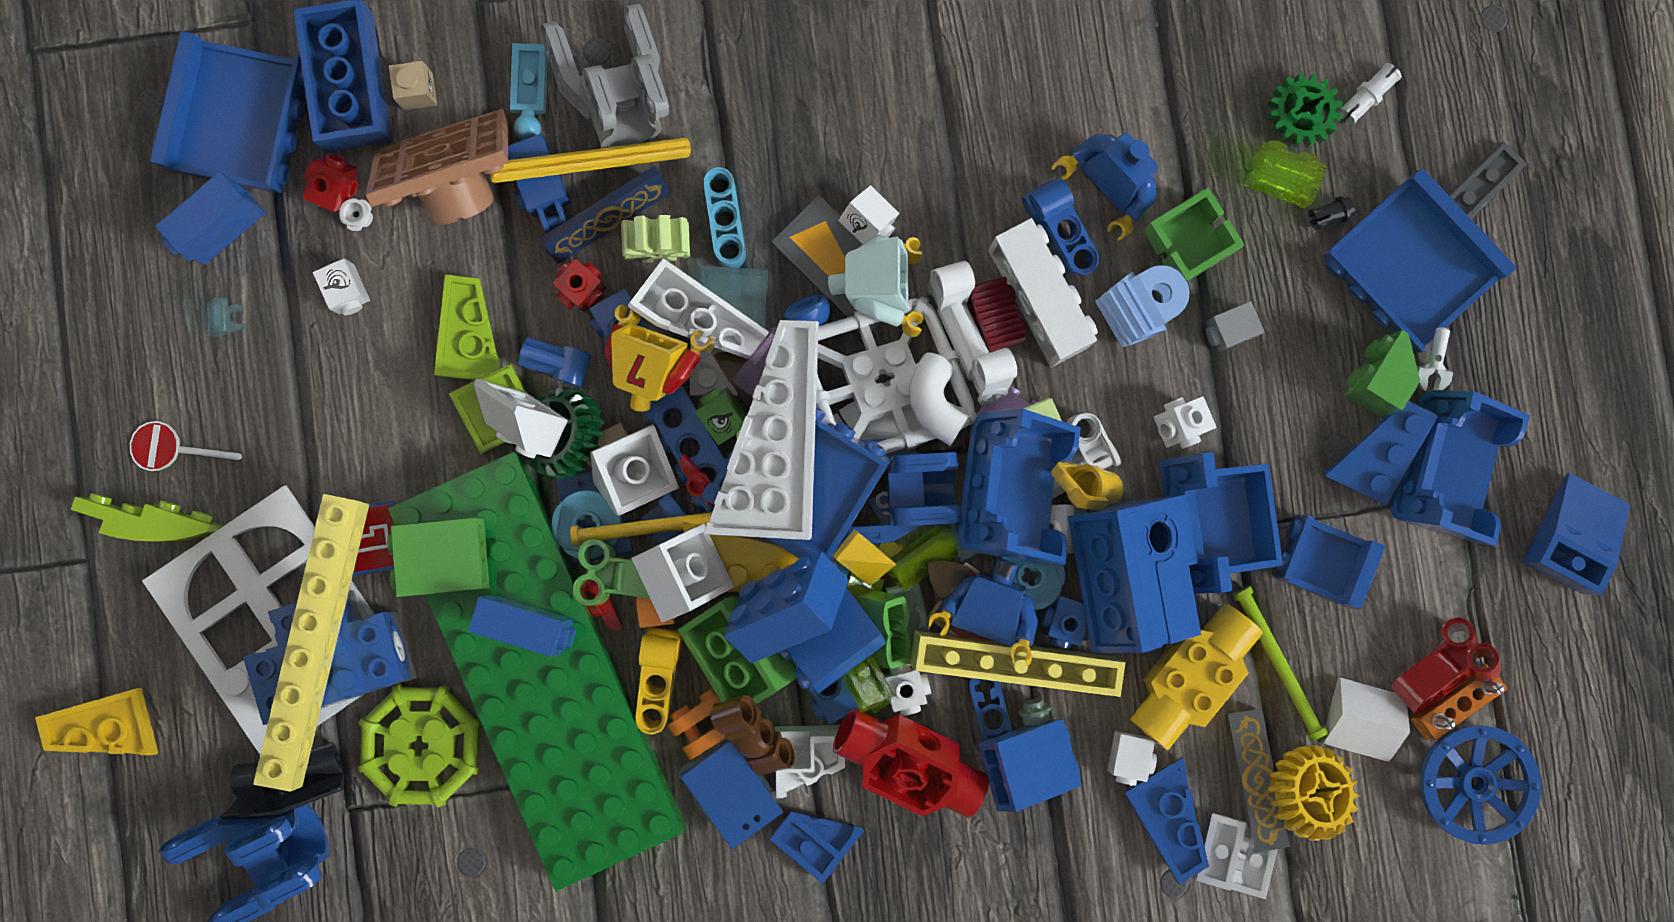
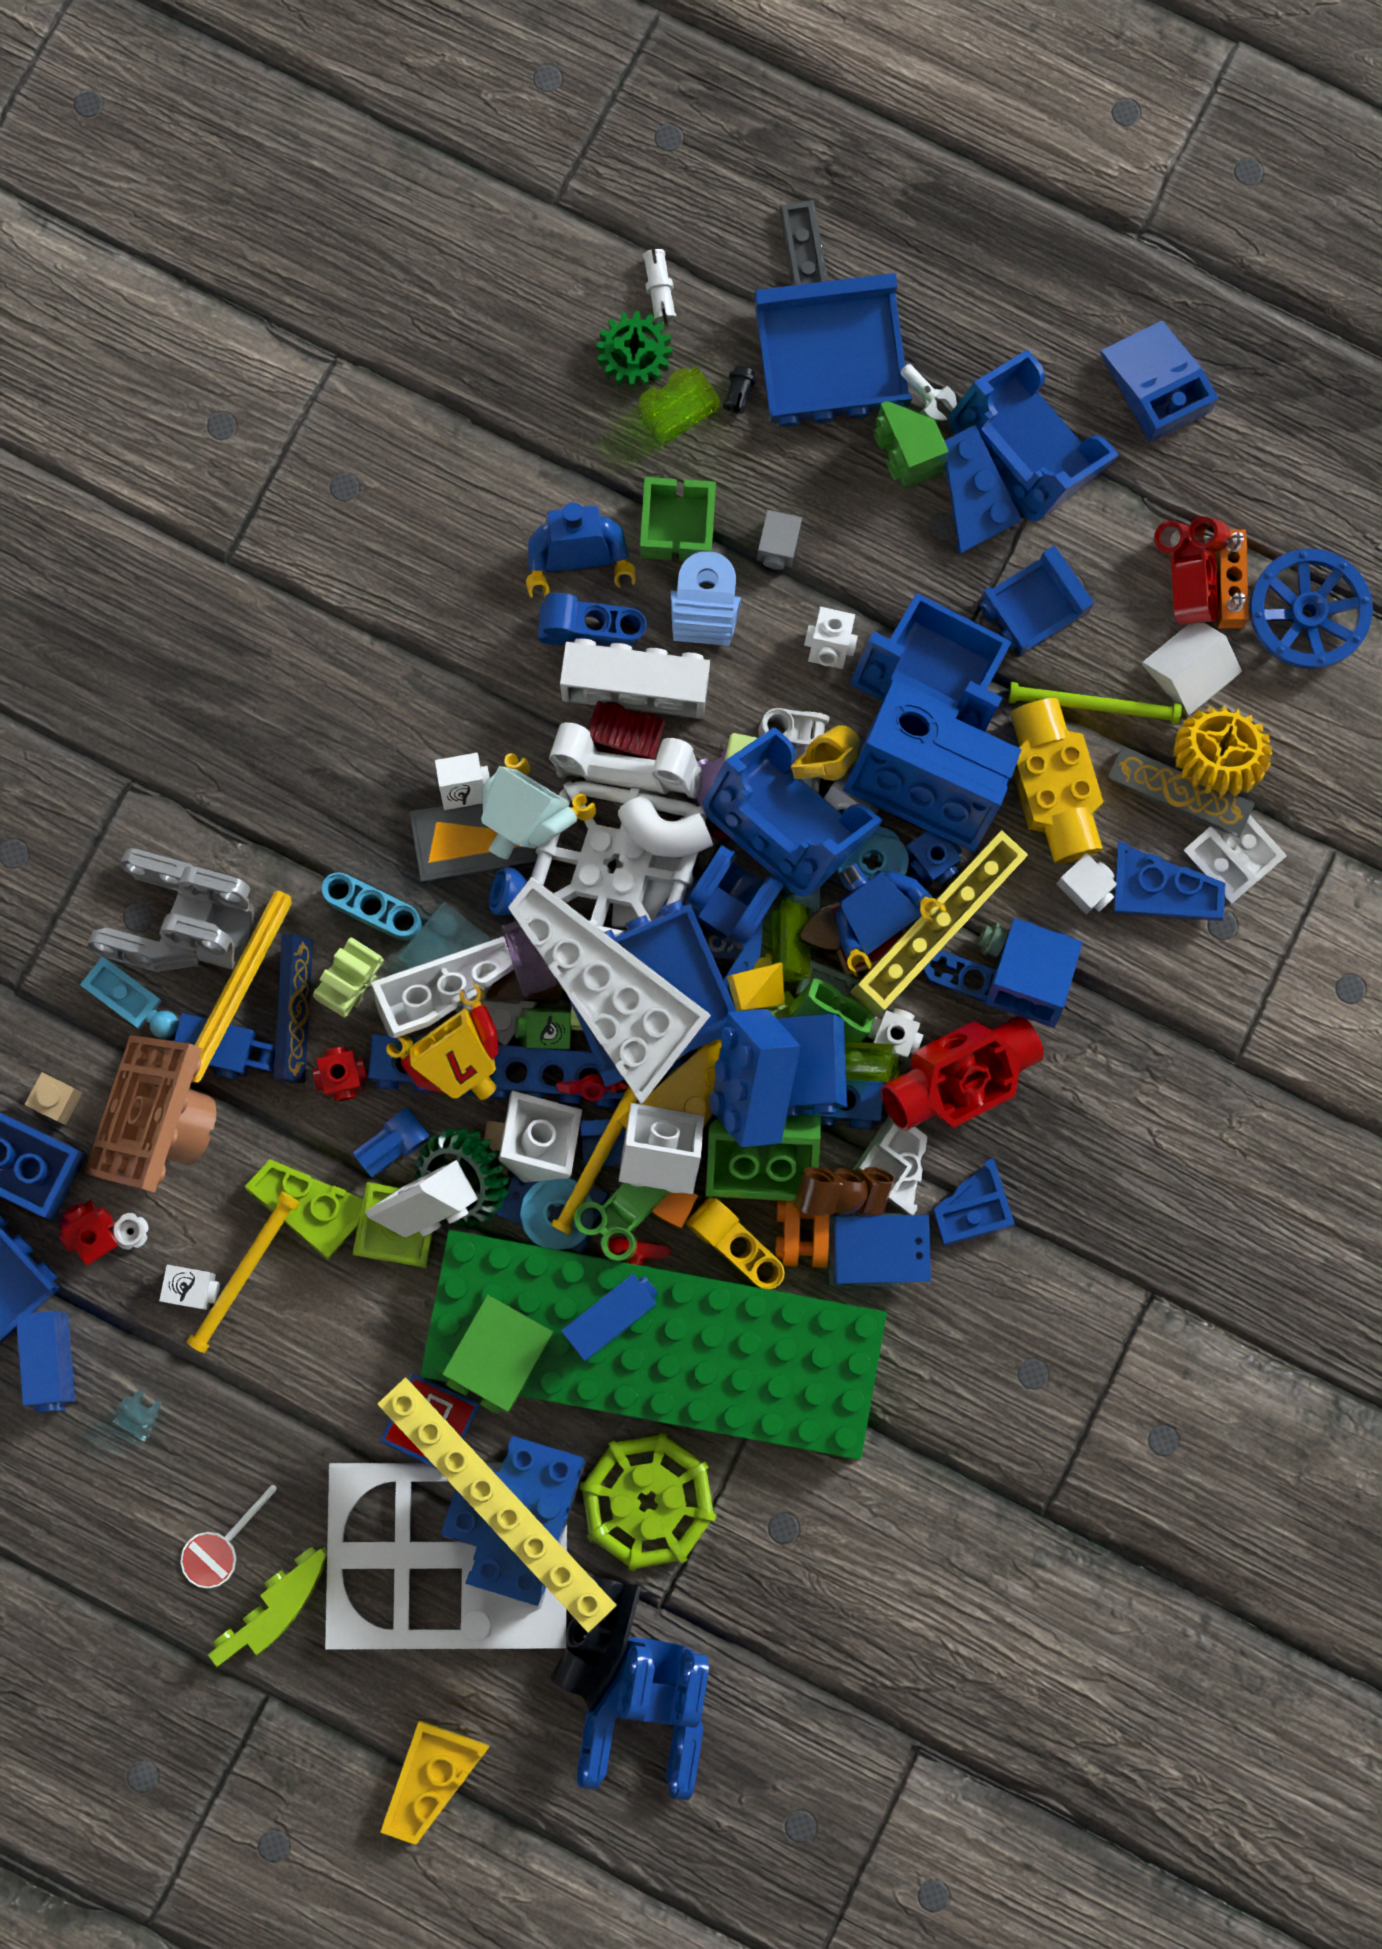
camera: 55 degrees left, 5 degrees down
none -> yellow bar [186,1192,300,1353]

